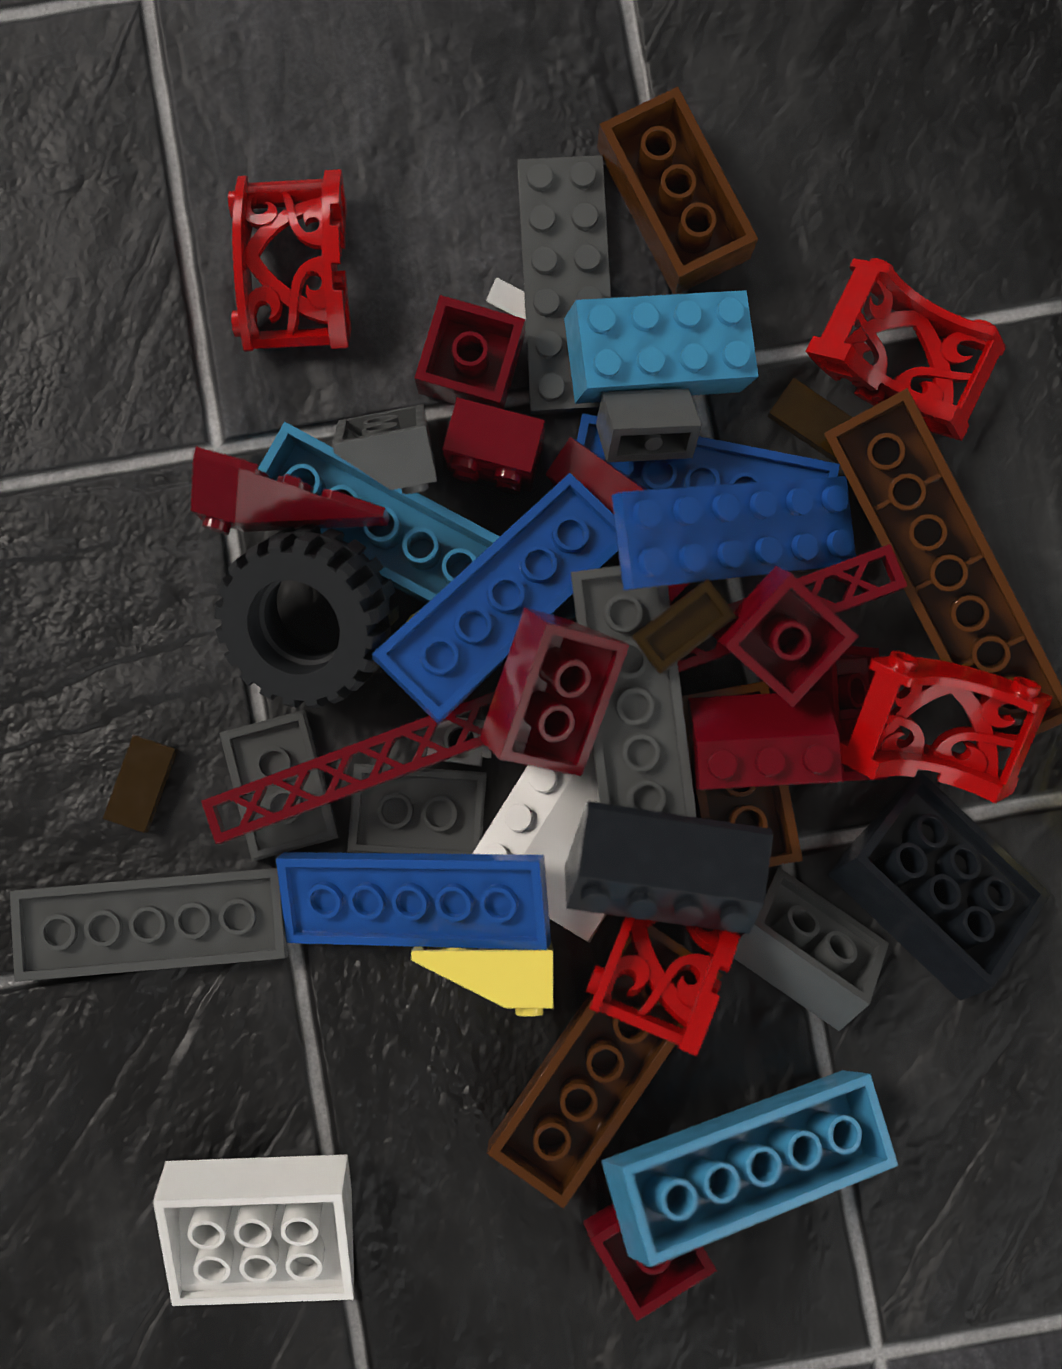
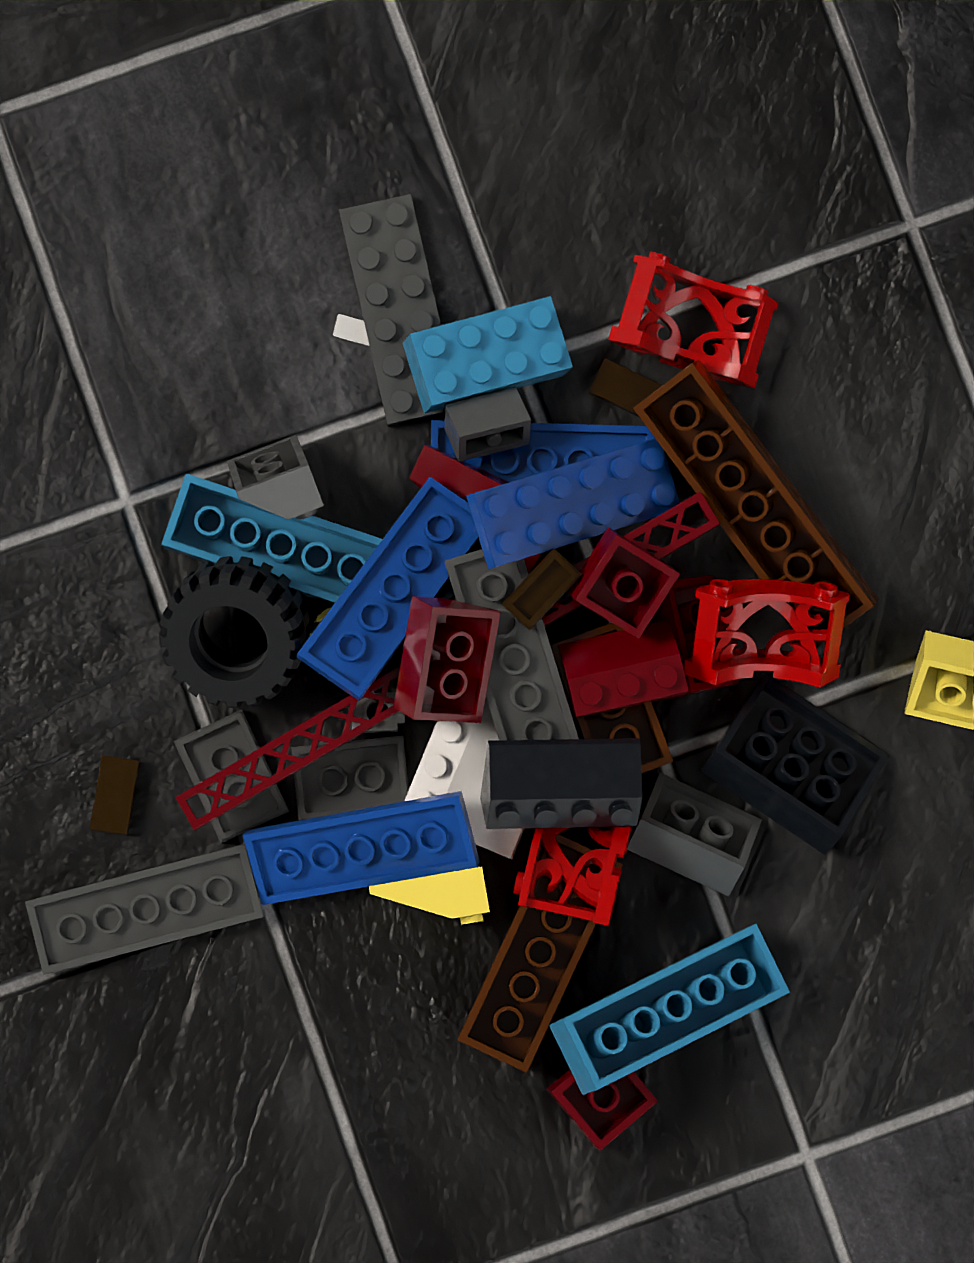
camera: 15 degrees left, 0 degrees up
white slope [153,1154,354,1306] -> none
dark red wedge [191,446,390,535] -> none
red fence [228,169,352,352] -> none
dark red brick [414,295,525,409] -> none
dark red brick [442,397,545,495] -> none
reddish brown brick [597,86,758,294] -> none

